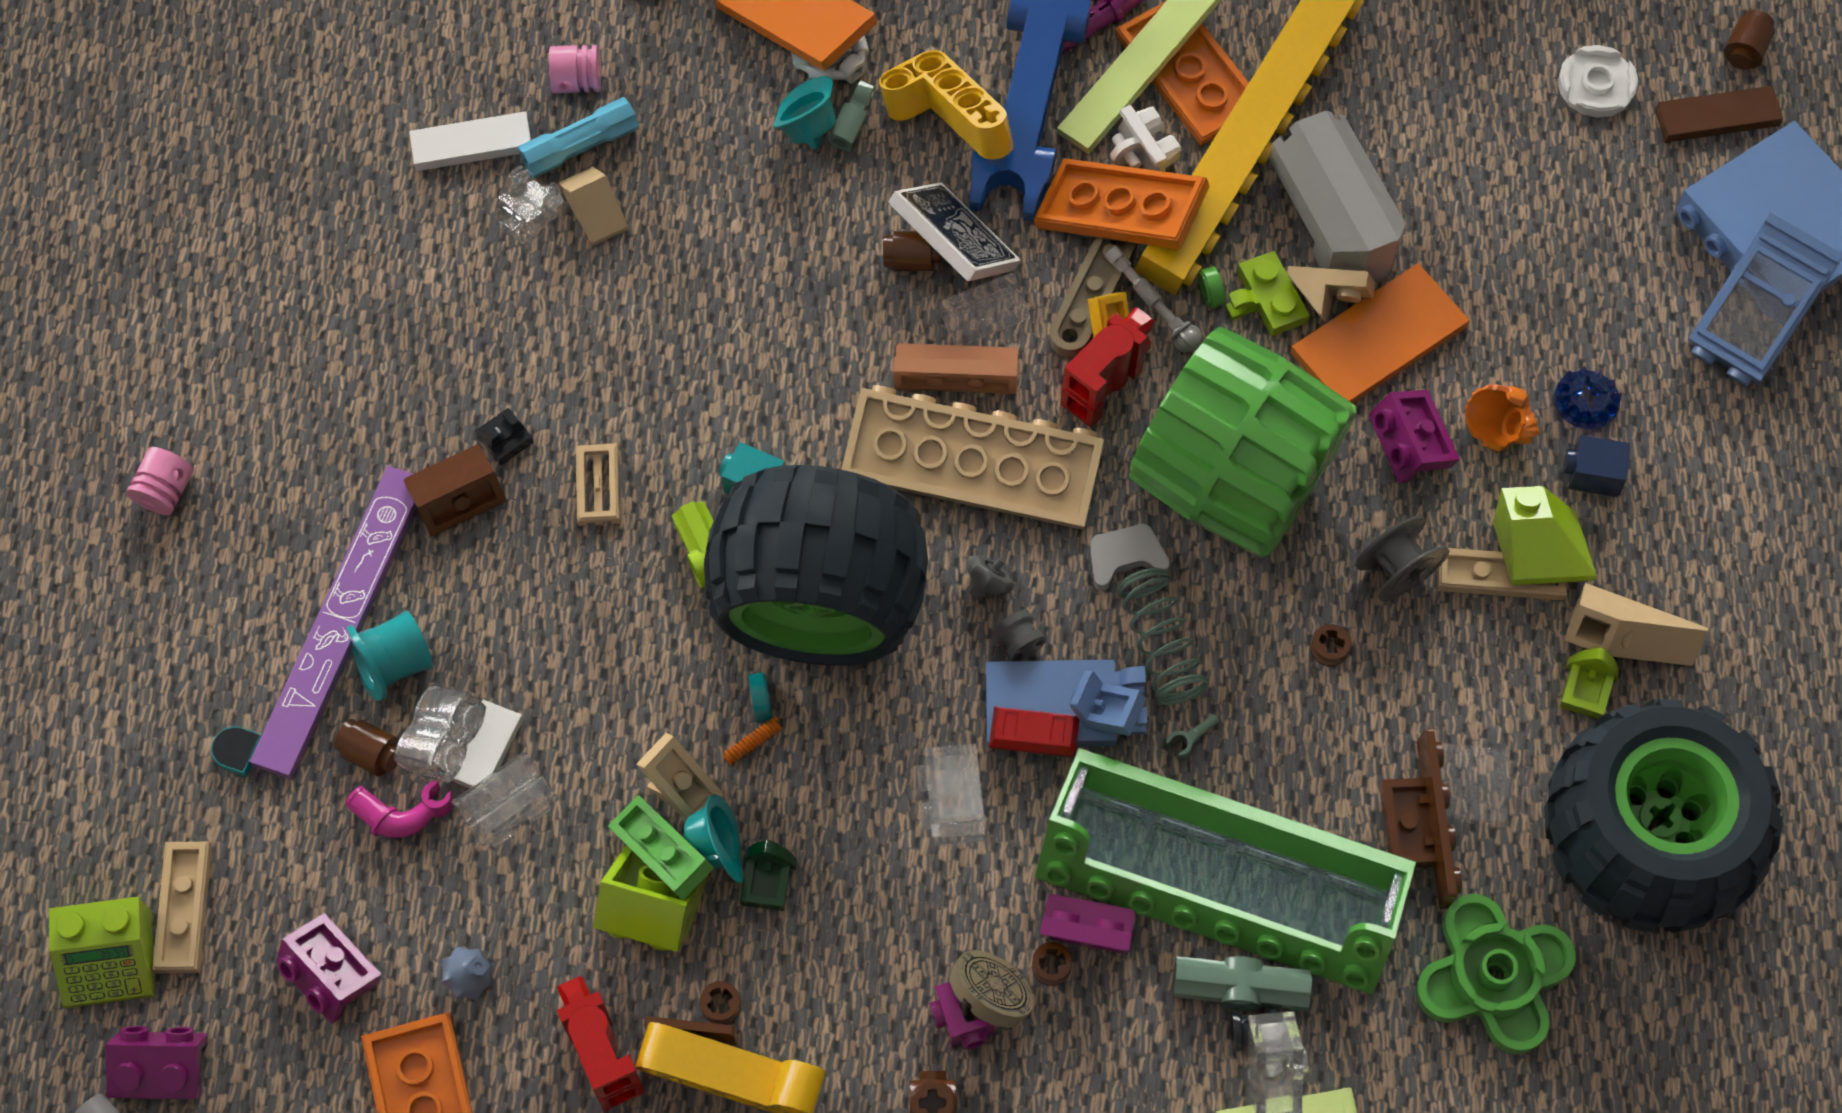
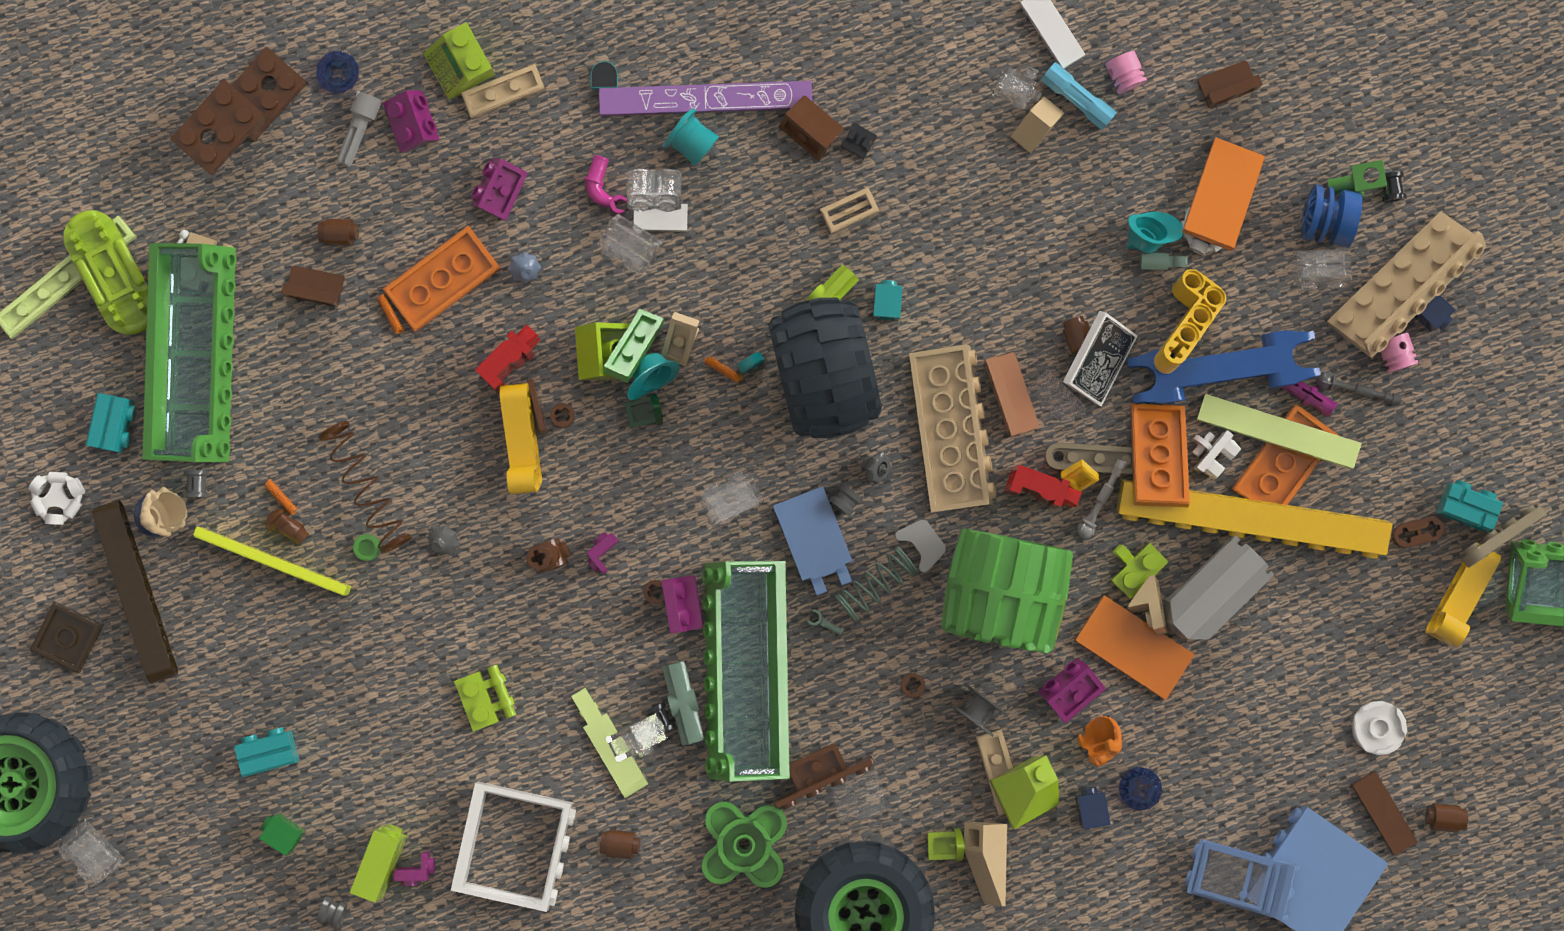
camera: 65 degrees right, 20 degrees up
reddish brown brick [334,719,402,776] -> none
dark tan tile [949,950,1035,1028] -> none
red tile [989,706,1080,757] -> none
medium blue bracket [1070,670,1146,736] -> none
bright green tile [1198,266,1226,309] -> none

